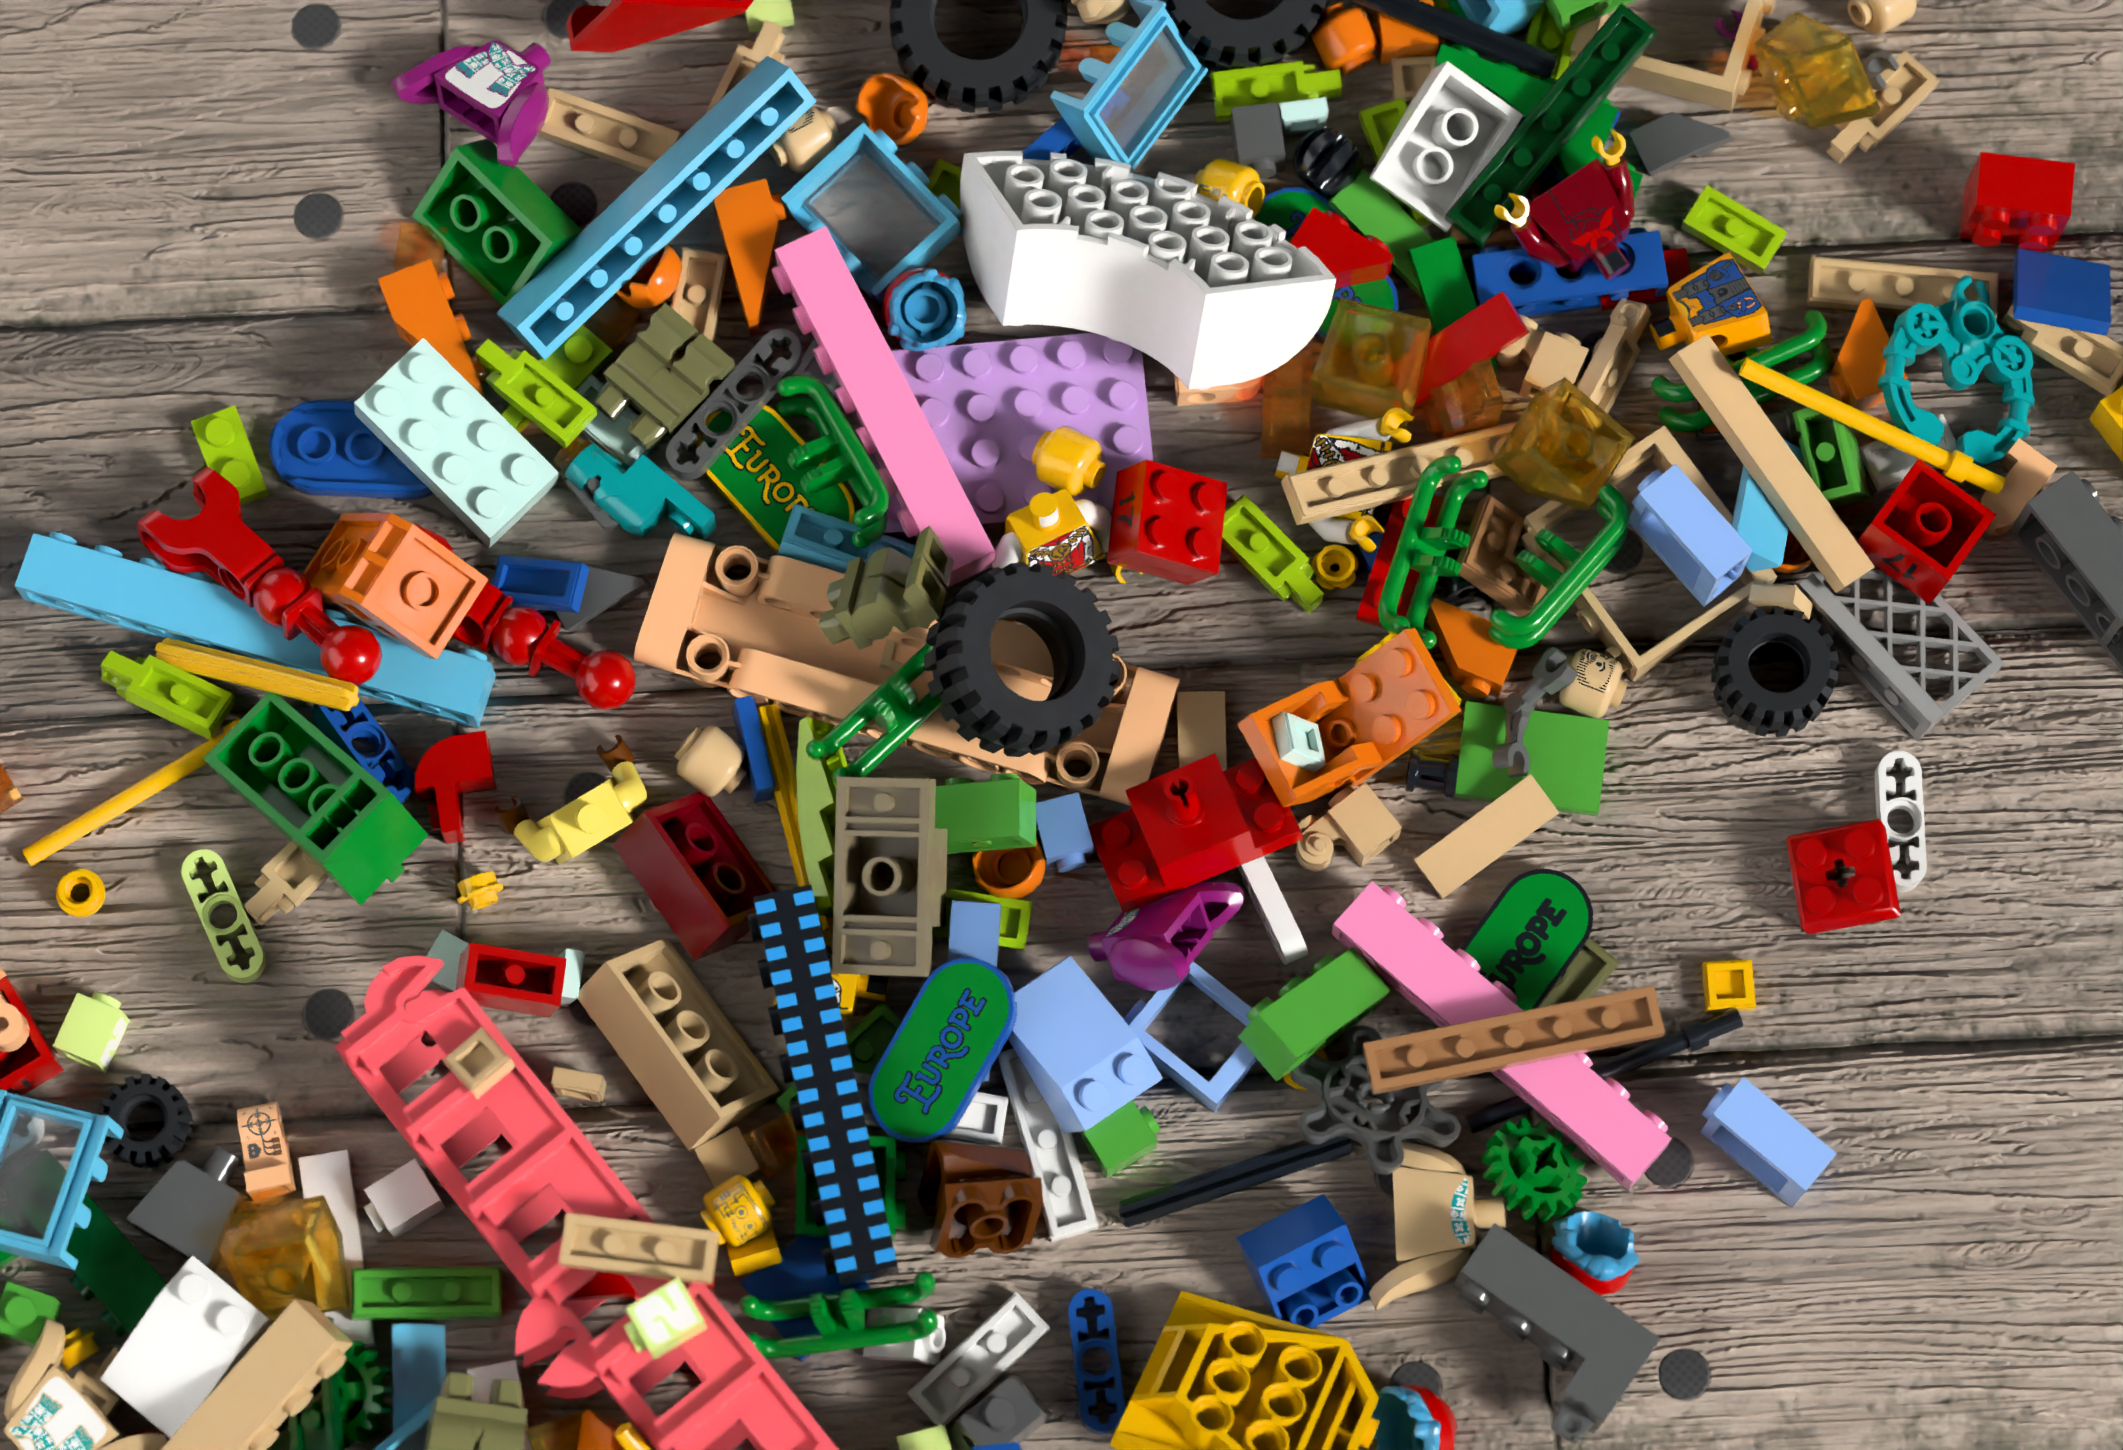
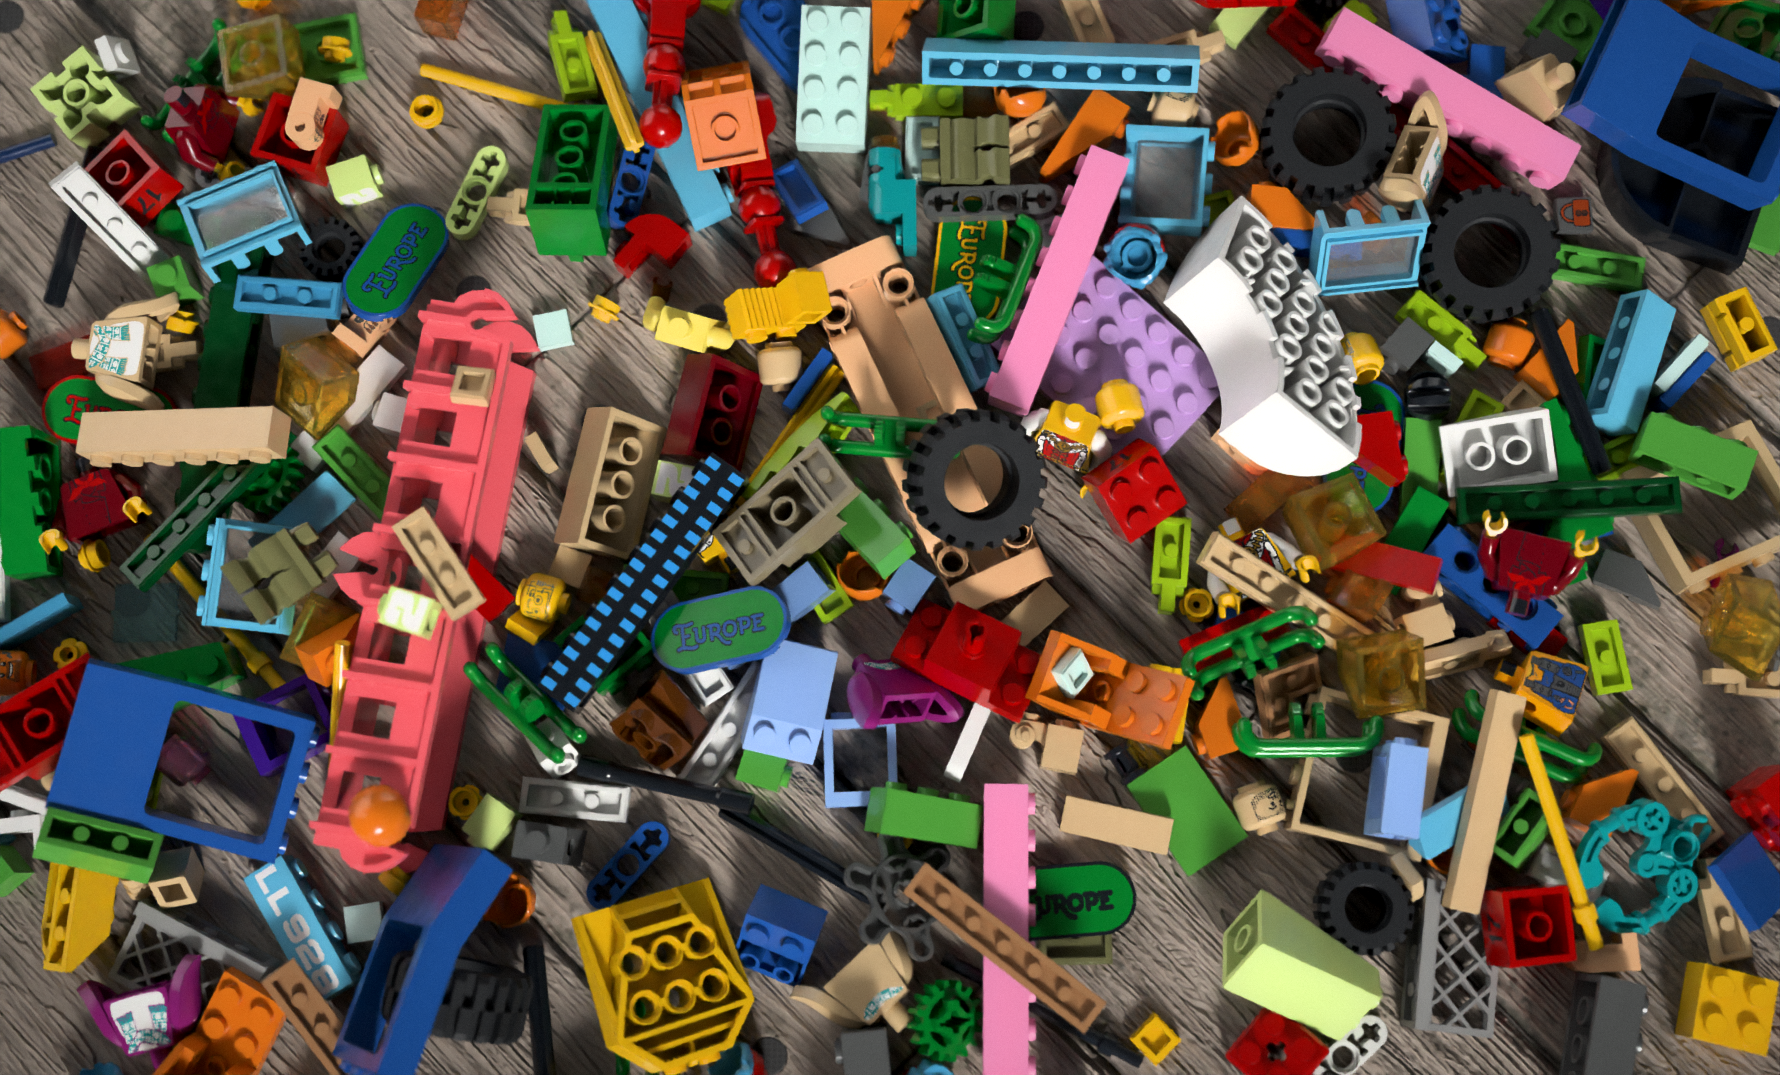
camera: 55 degrees right, 5 degrees up
white slope [100,1255,273,1439] -> none
red brick [455,942,567,1018] -> none
lime hinge [475,339,597,449] -> none
light aqua tile [558,948,585,1007] -> none
olive hips [819,525,954,650] -> none
dark grey piece [1492,647,1578,778] -> none
none -> dark azure tile [233,274,344,320]
none -> green tile [342,203,449,322]
none -> black piece [577,754,755,815]
none -> white brick [651,460,694,503]
none -> yellow brick [724,287,807,344]
none -> yellow brick [777,268,832,324]
none -> yellowish green slope [1222,889,1382,1041]
none -> orange slope [1246,181,1315,231]

